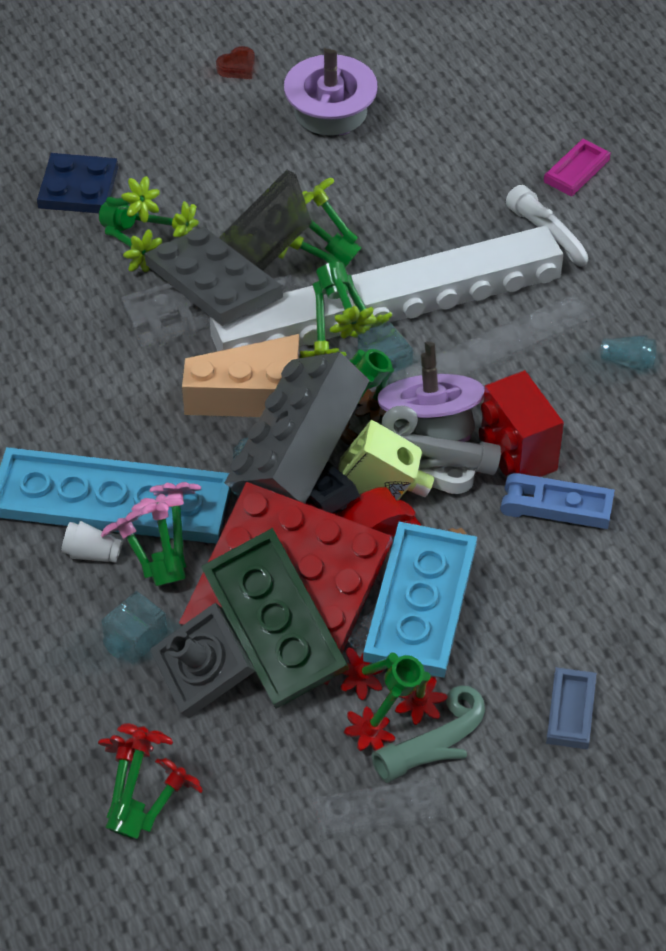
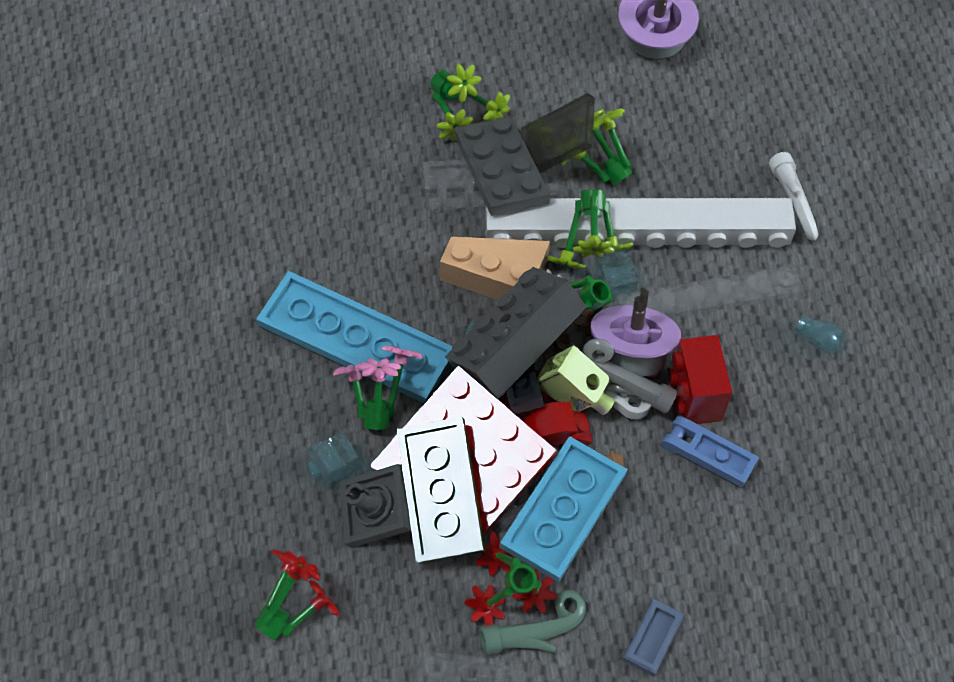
camera: 15 degrees right, 10 degrees up
dark blue plate [37,153,118,214] -> none
white cone [61,521,123,563] -> none
dark pink tile [544,139,611,197] -> none

